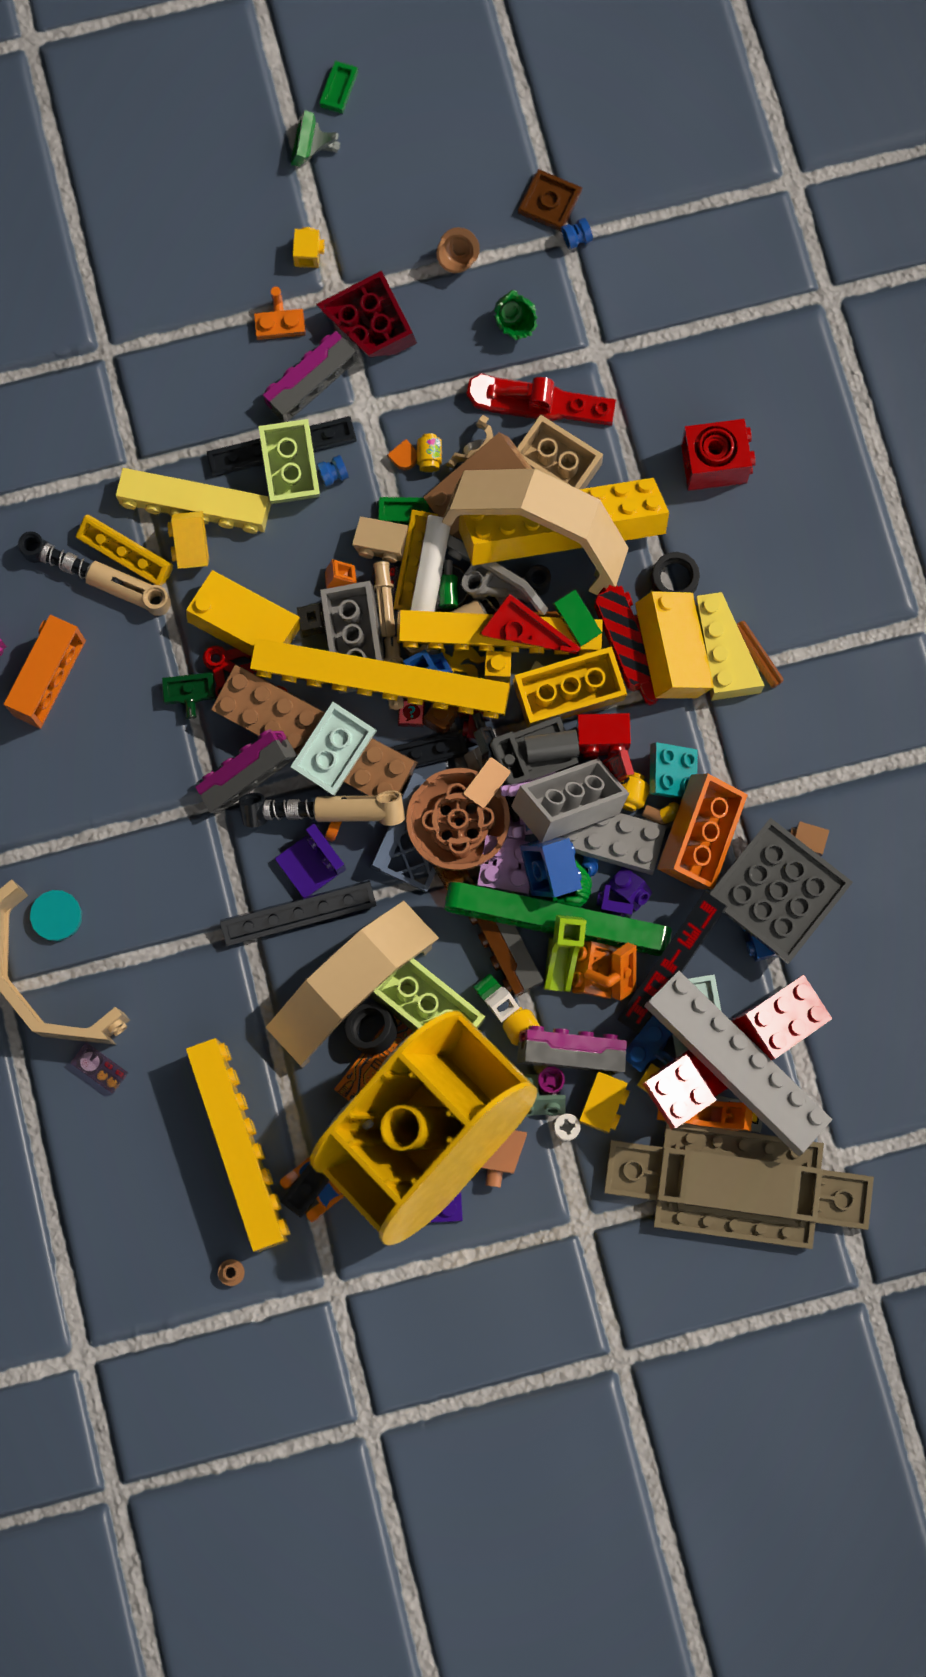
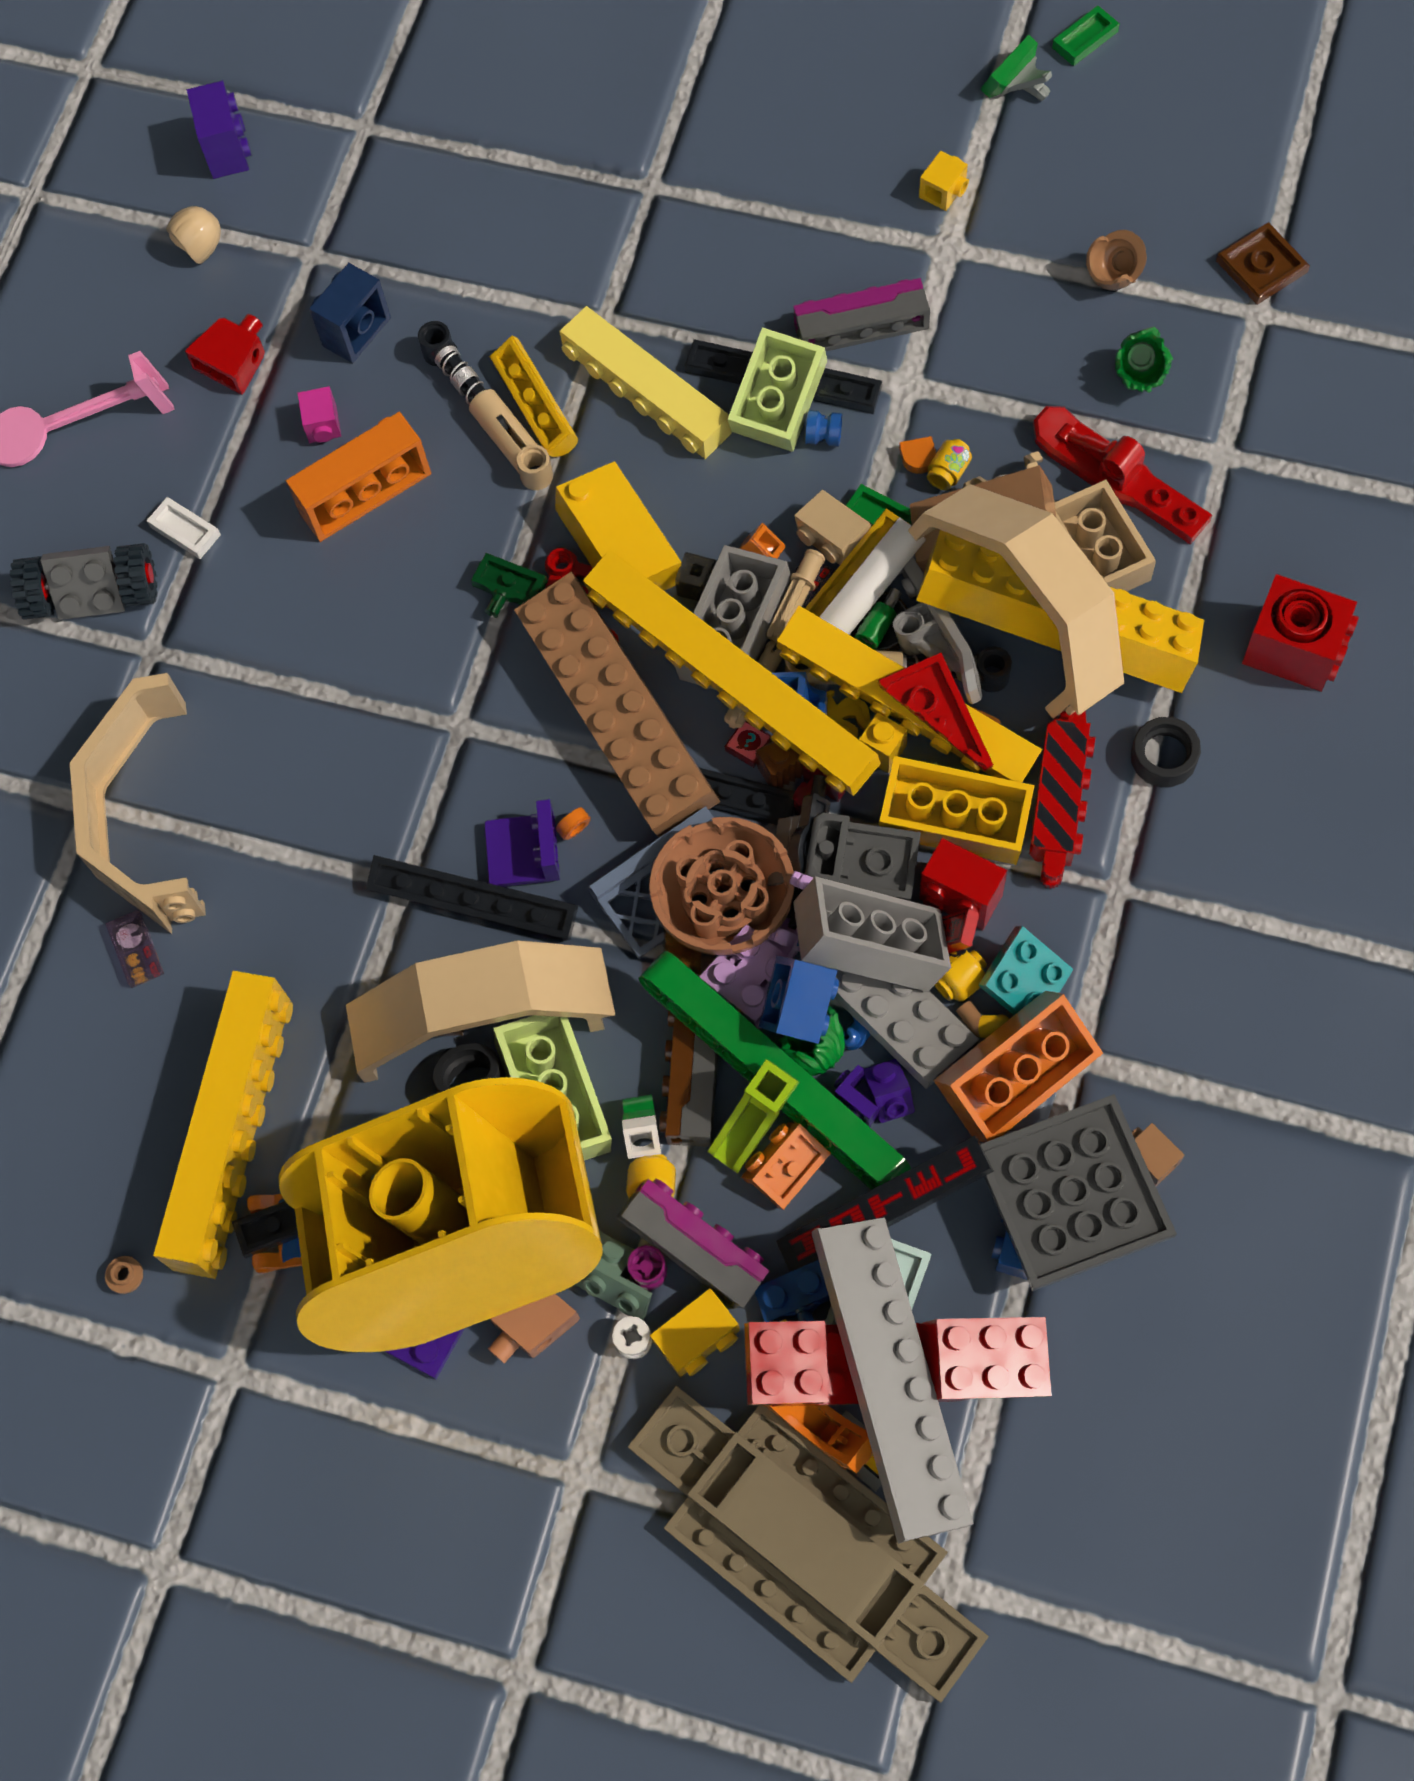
camera: 35 degrees right, 10 degrees down
teal tile [30,890,82,942] -> none
yellow brick [168,511,209,569] -> none
dark grey piece [195,729,297,813] -> none
piece [239,790,405,828] -> none
orange plate [254,287,306,340] -> none
light aqua plate [291,702,377,795] -> none
dark red wedge [316,270,417,357] -> none
light nougat sticker [464,758,511,808] -> none
dark grey brick [524,729,579,763] -> none
green tile [553,590,602,647] -> none
blue wheel [561,218,593,250] -> none
orange plate [584,942,636,1001] -> none
yellow brick [635,591,714,698] -> none
light yellow wedge [695,592,765,701] -> none
dark orange axle [737,621,783,688] -> none

